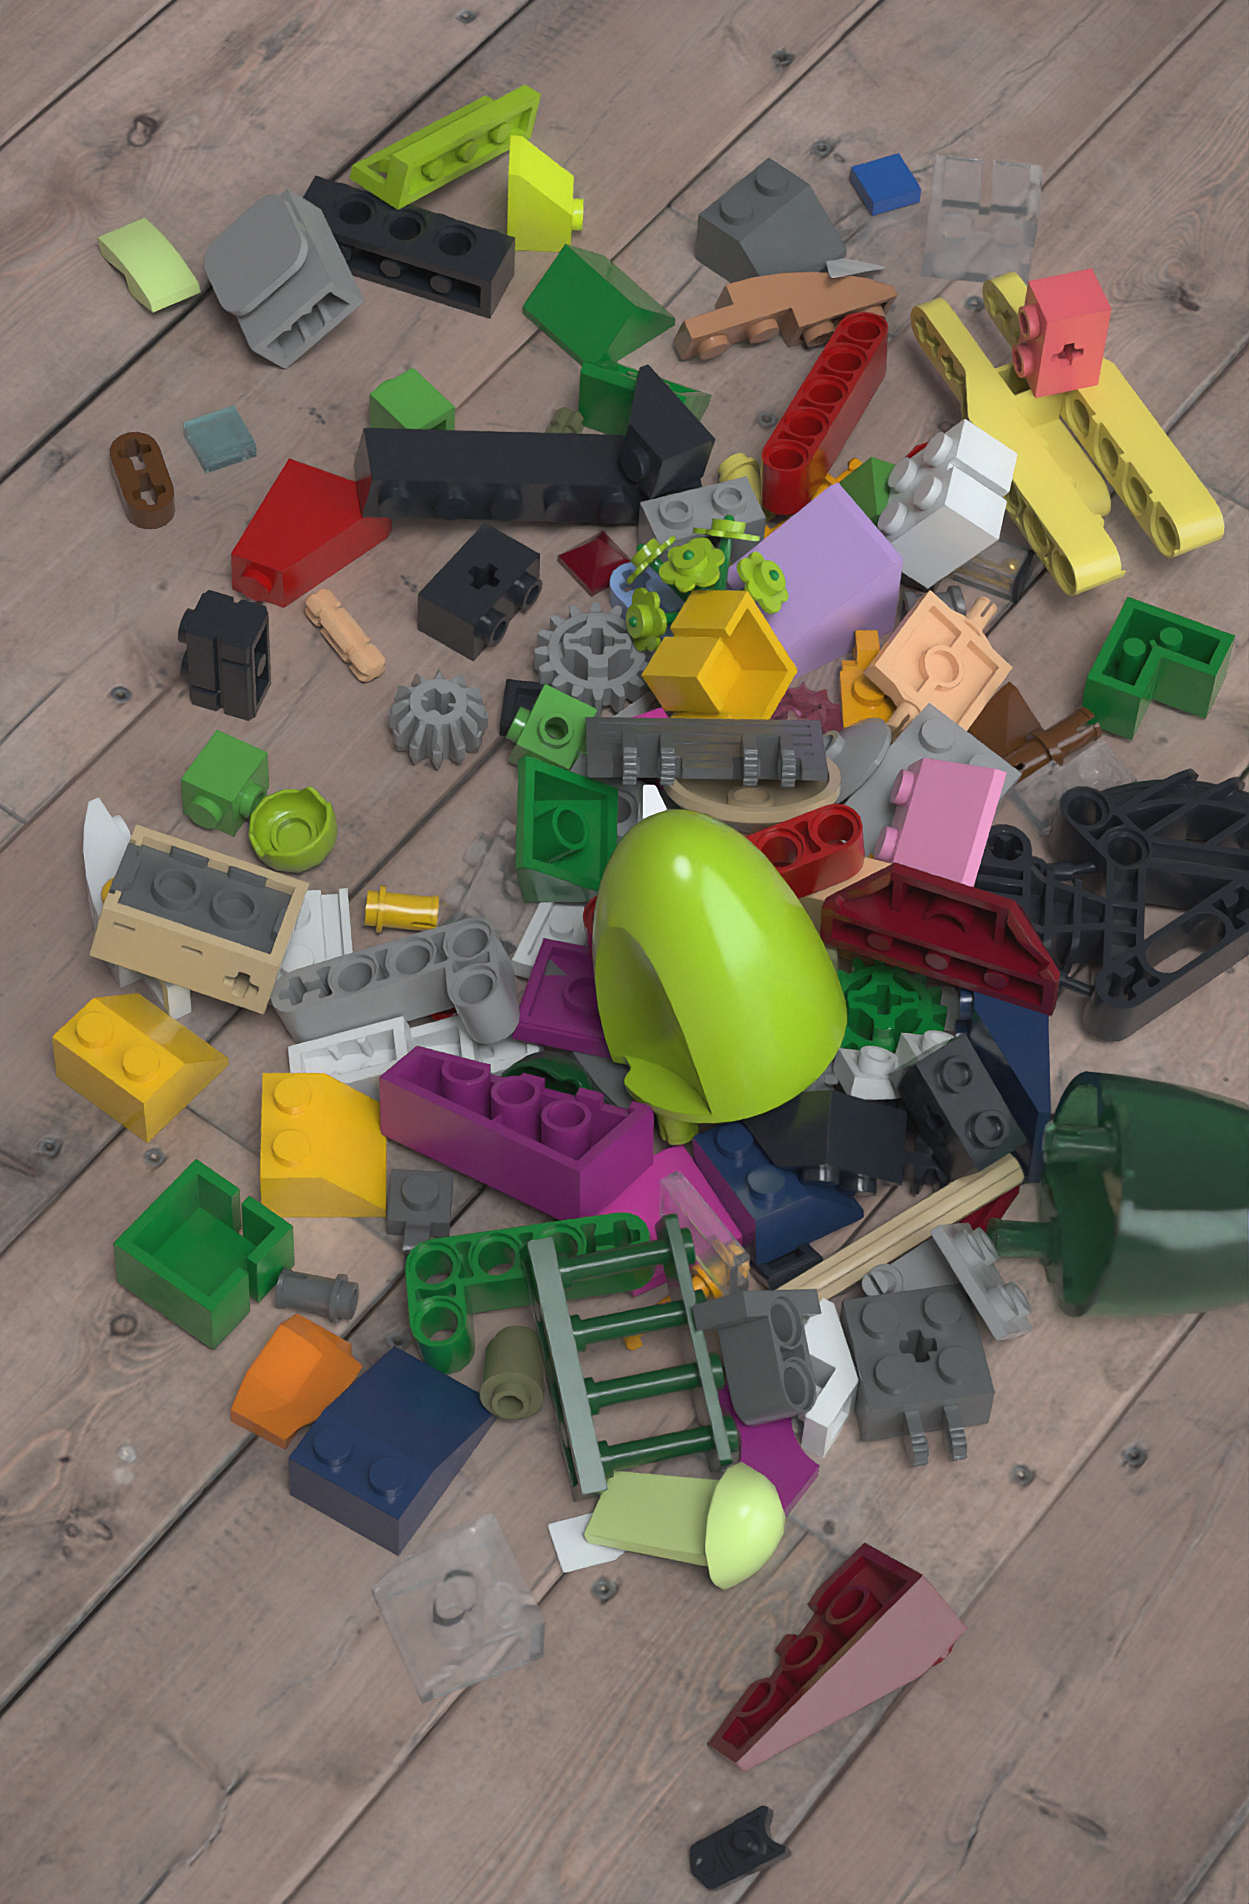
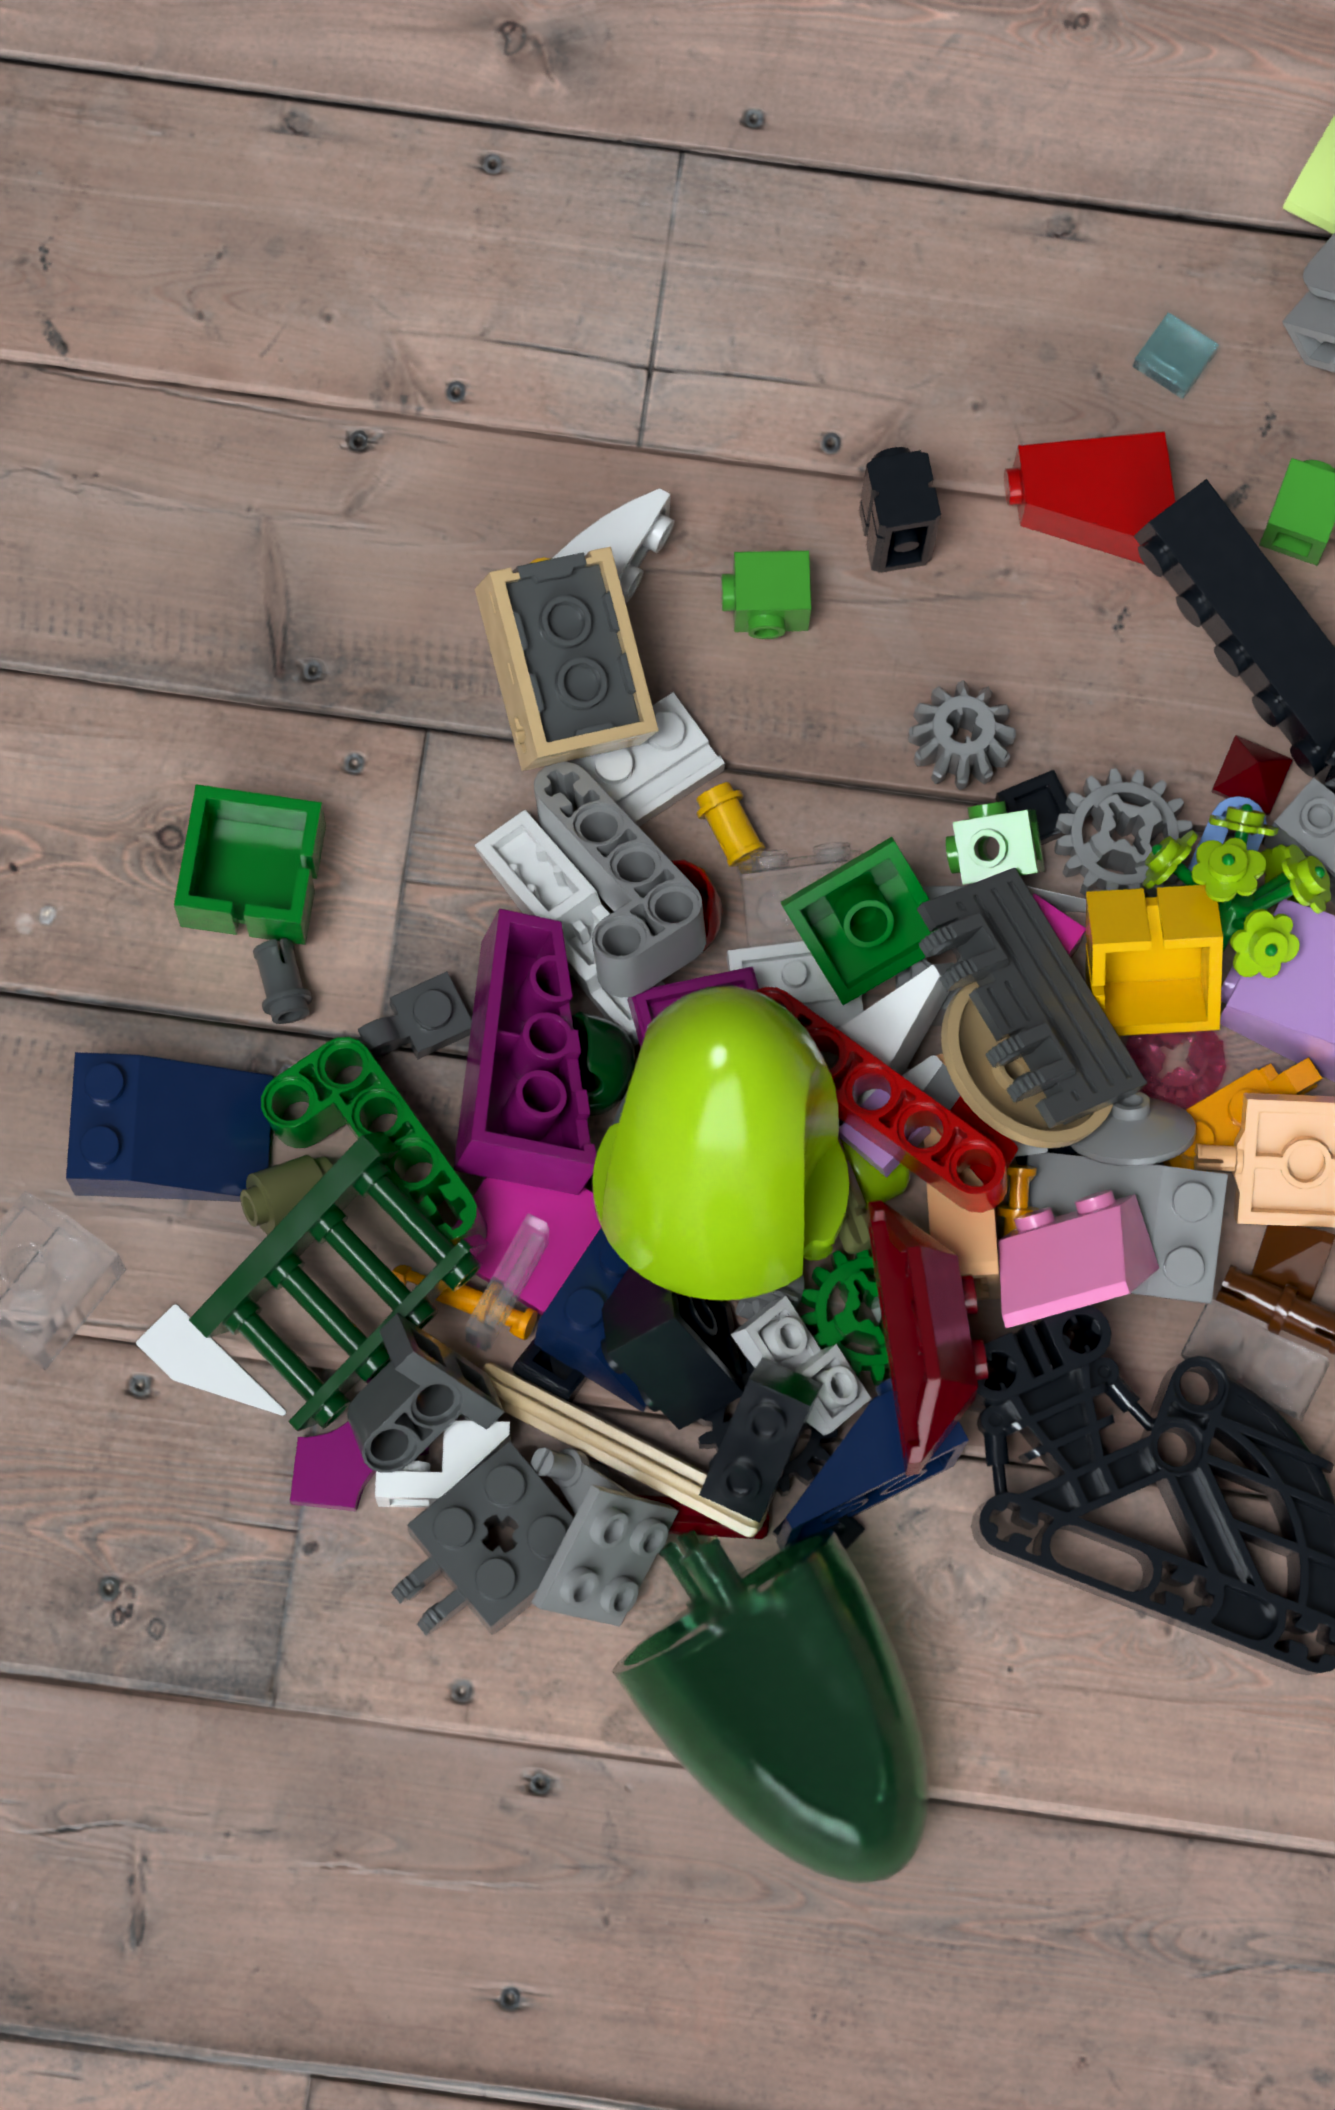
camera: 60 degrees right, 20 degrees up
yellow slope [52,993,229,1143] -> none
reddish brown beam [110,432,175,530] -> none
orange slope [230,1313,363,1450] -> none
lime hair [248,786,338,873] -> none
yellow slope [260,1073,387,1218] -> none
light nougat axle [305,589,385,683] -> none
black brick [418,523,542,661] -> none
yellowish green piece [584,1462,785,1590] -> none
wedge [708,1542,968,1772] -> none

